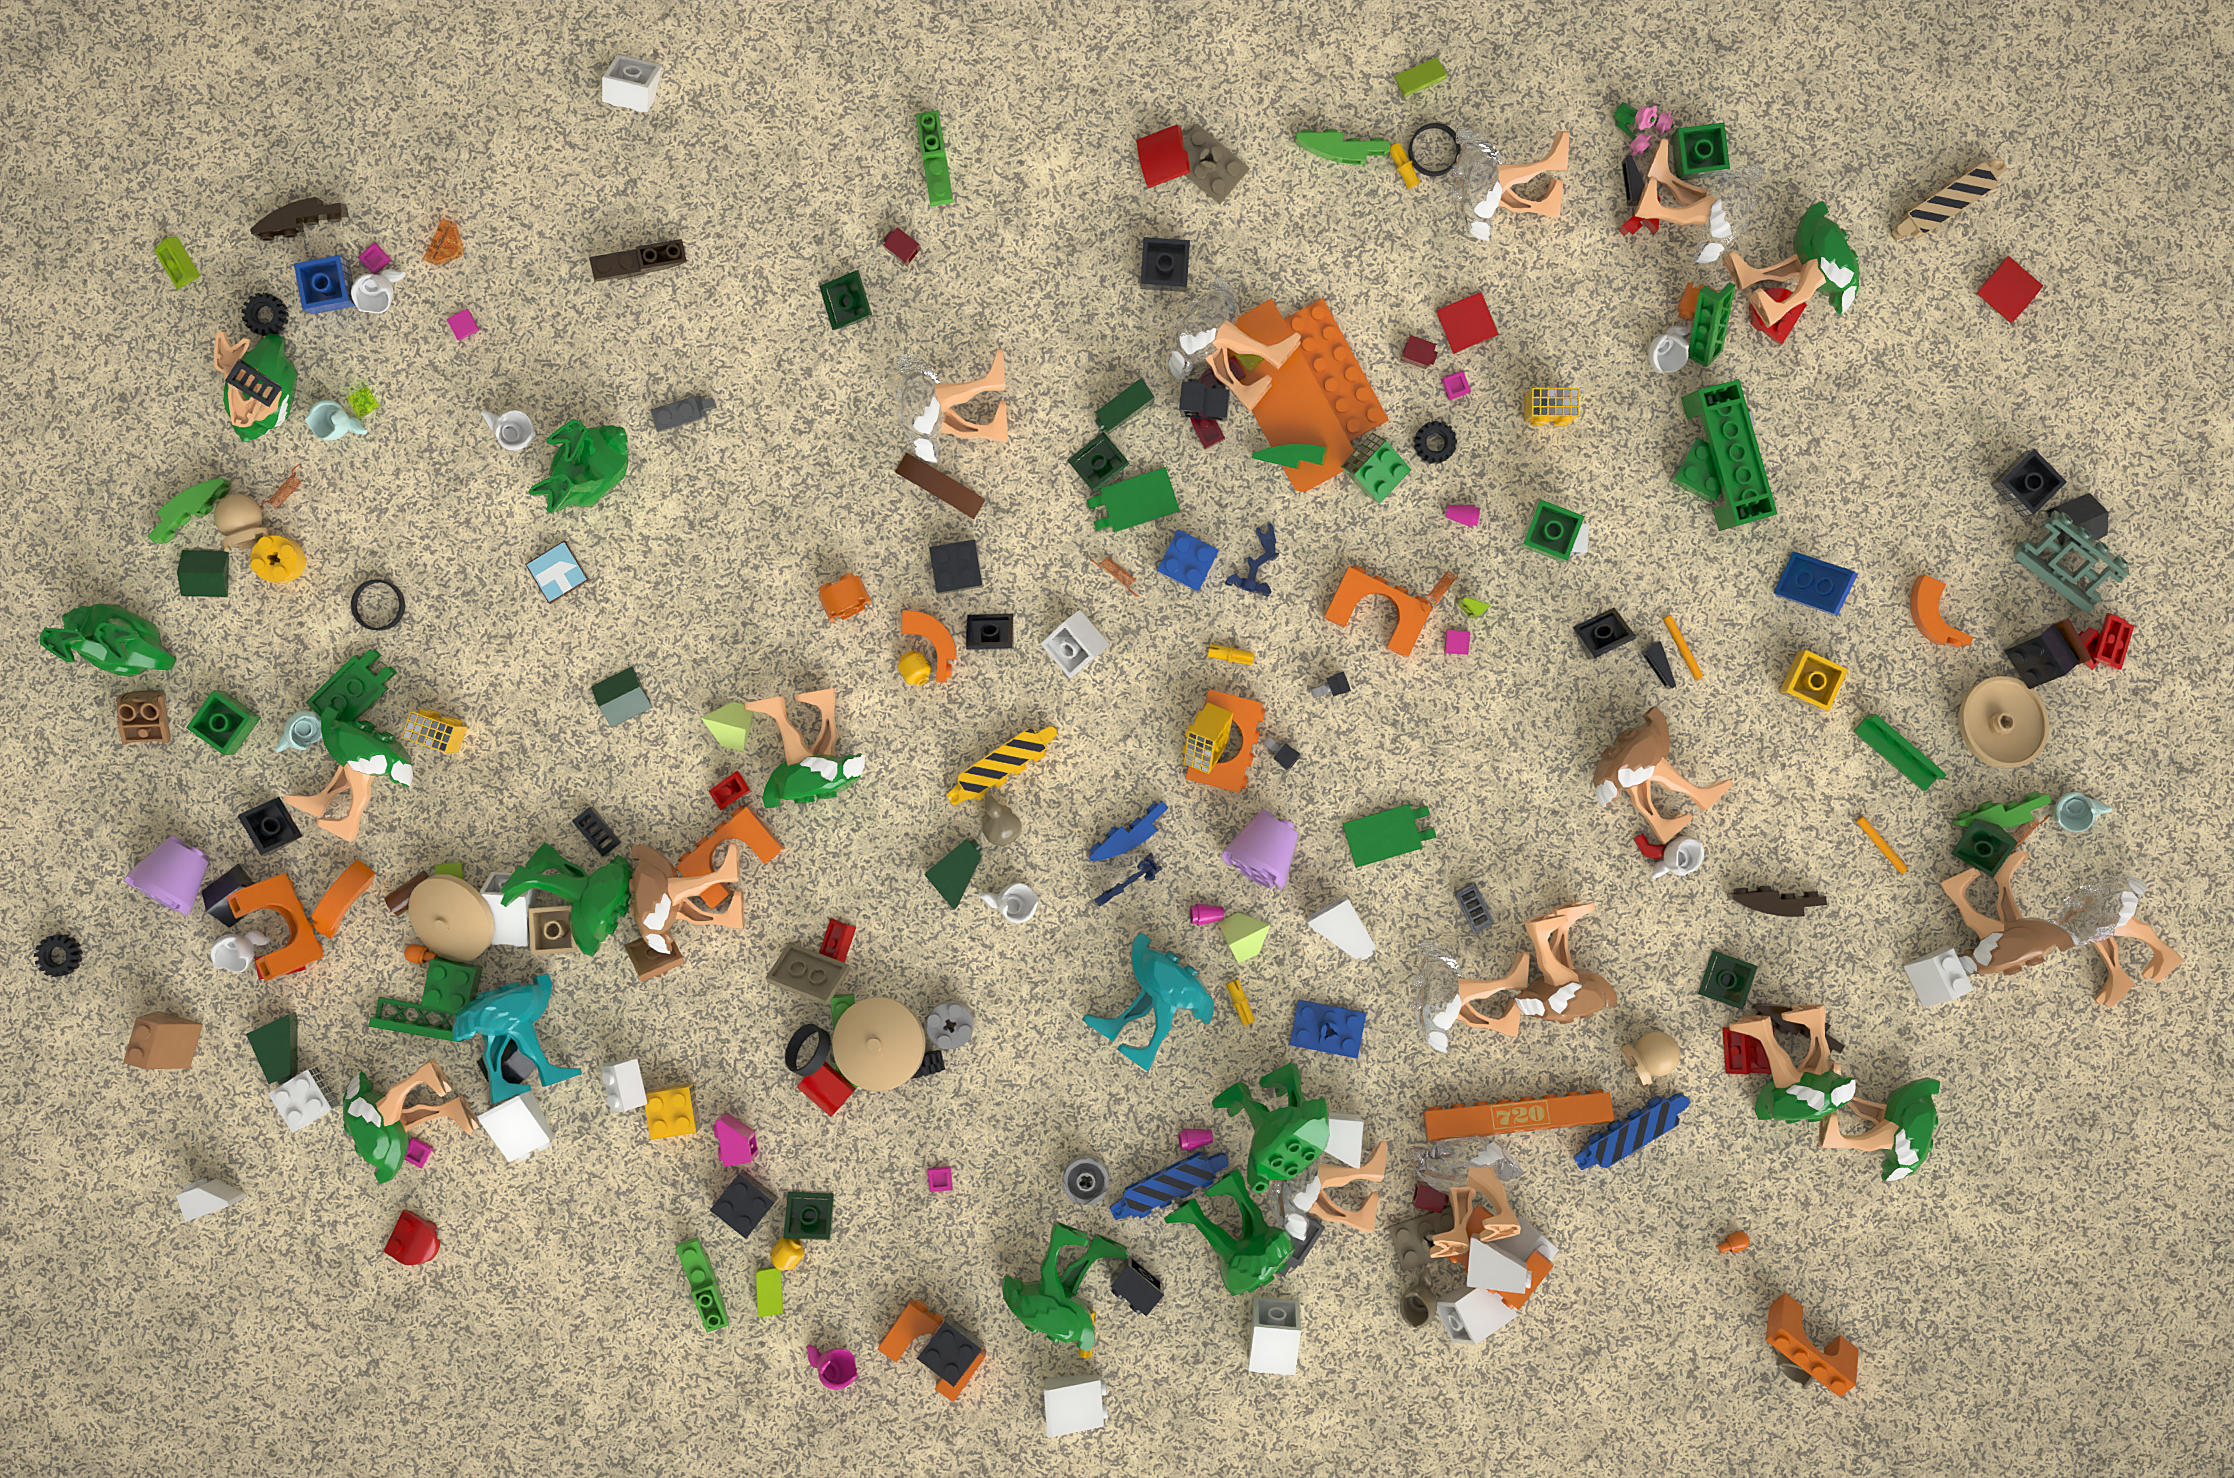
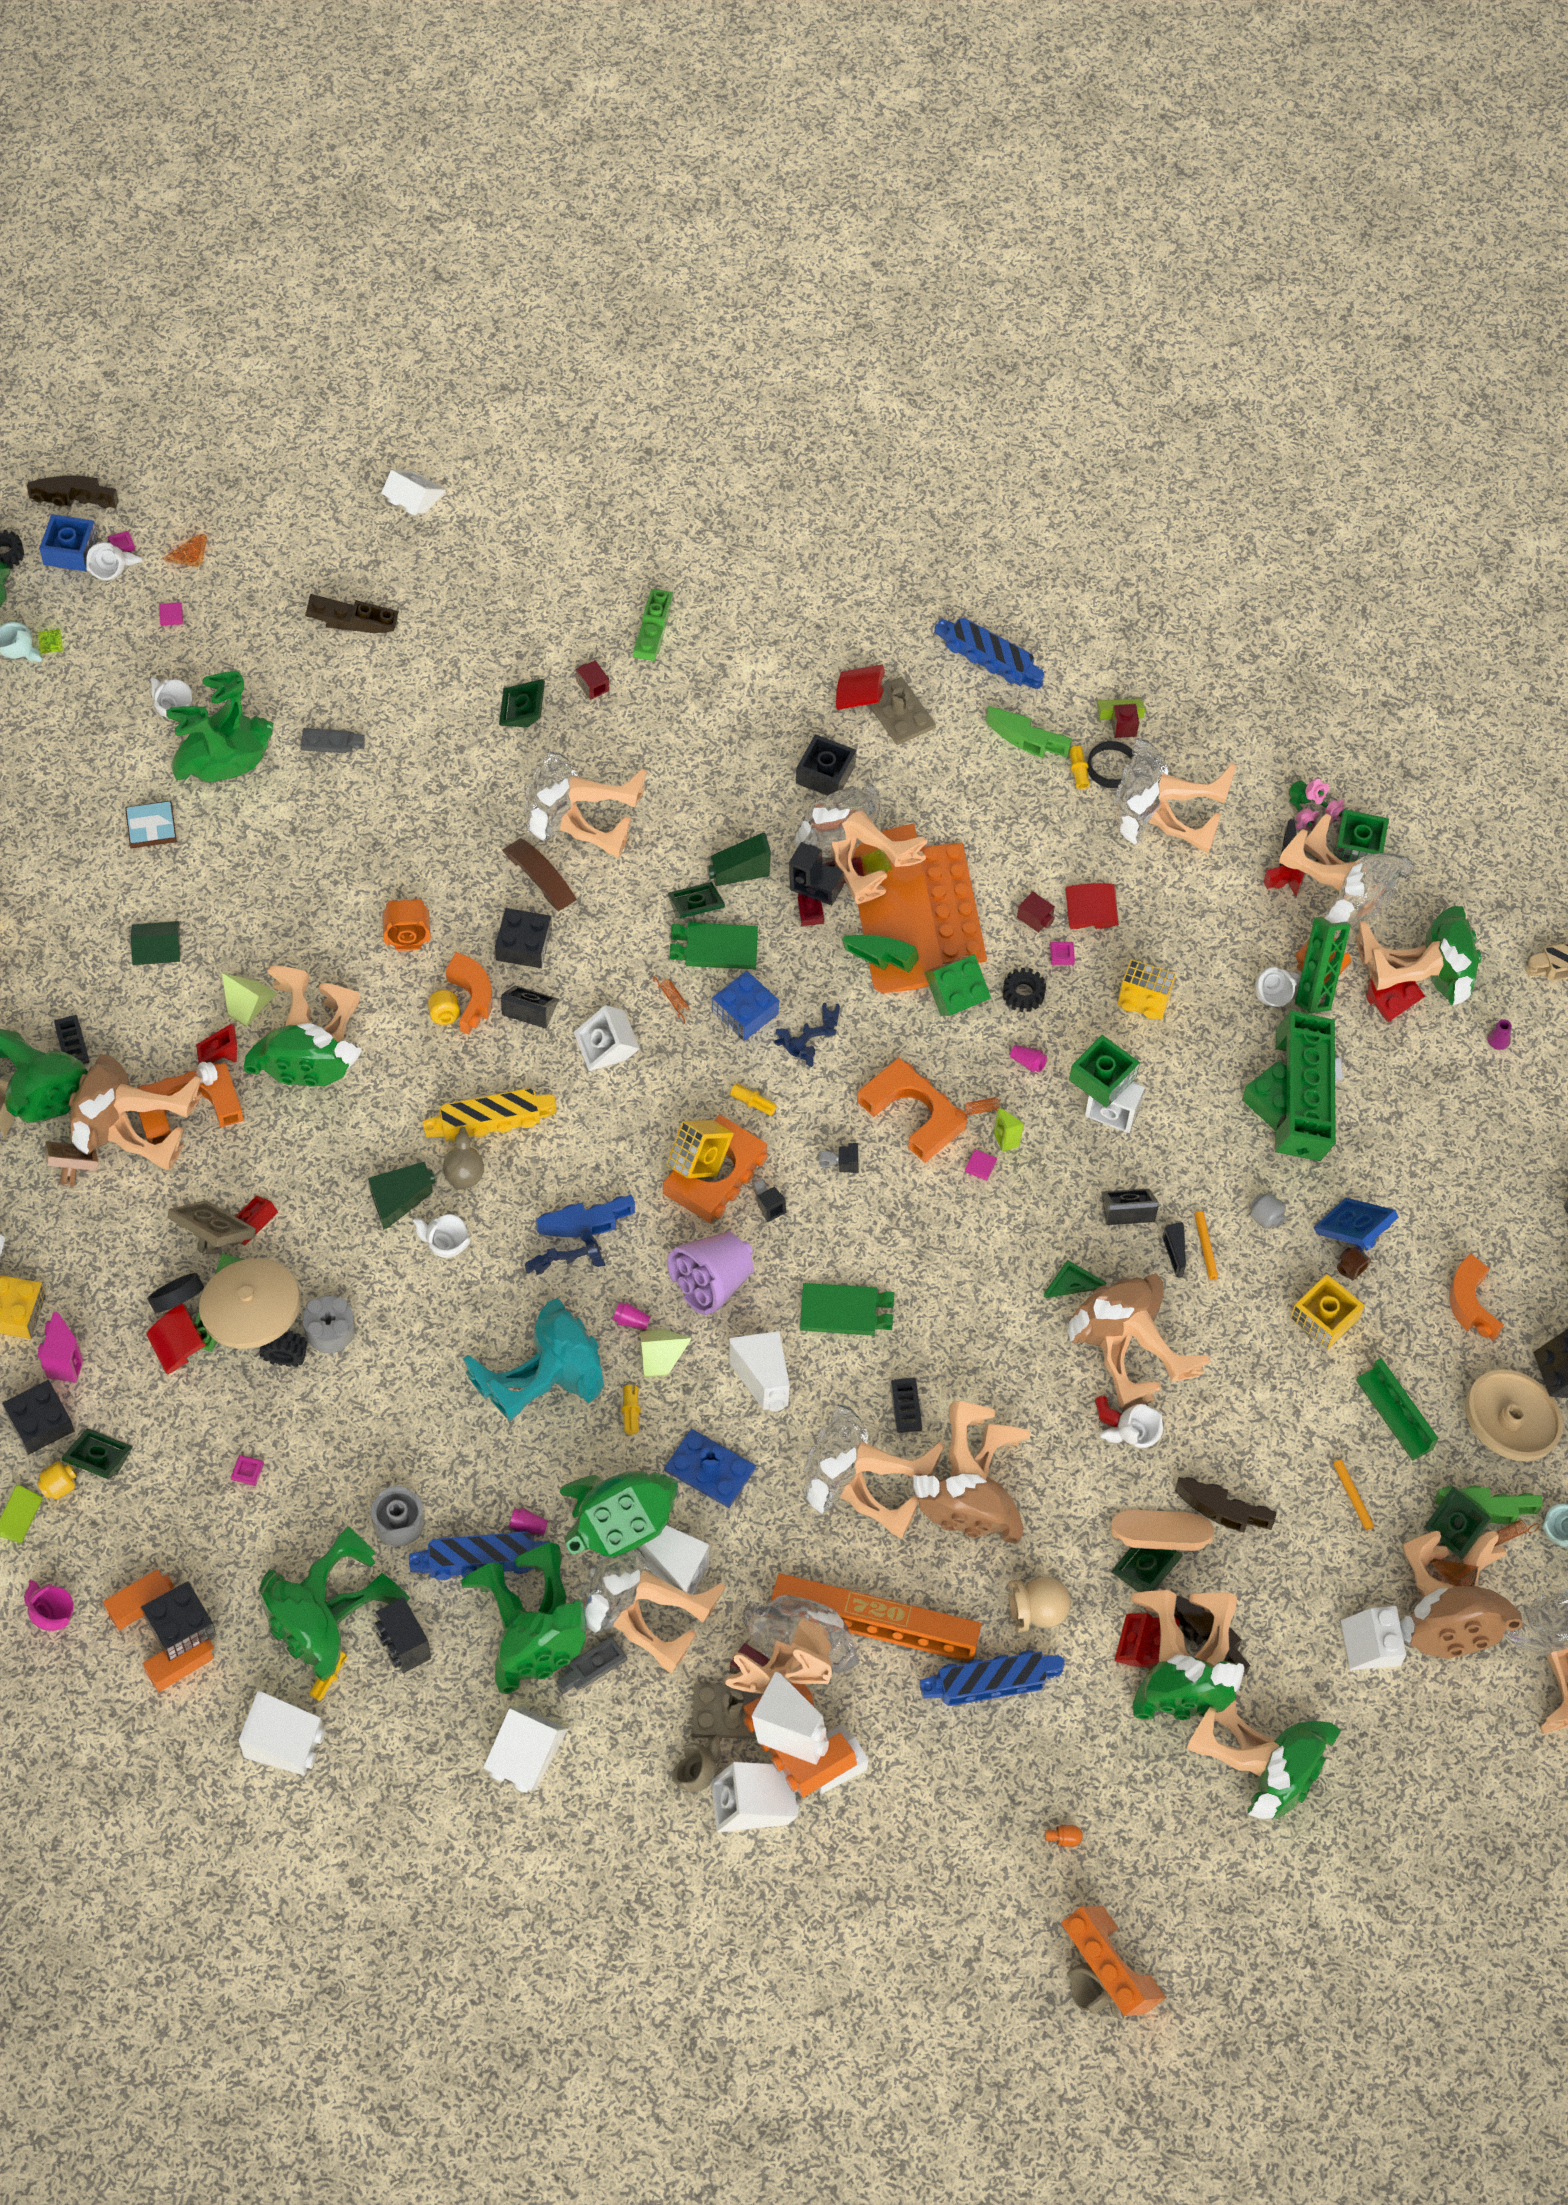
camera: 20 degrees right, 30 degrees down
none -> white plate [196,1062,218,1086]
none -> blue hinge [934,618,1044,690]
none -> green tile [1043,1260,1107,1298]
none -> dark red brick [1111,704,1139,738]
none -> light nougat tile [1111,1510,1214,1551]
none -> light grey head [1249,1193,1286,1229]
none -> reddish brown plate [1337,1247,1371,1281]
none -> clear orange slope [1430,1558,1479,1586]
none -> magenta cone [1487,1019,1512,1050]

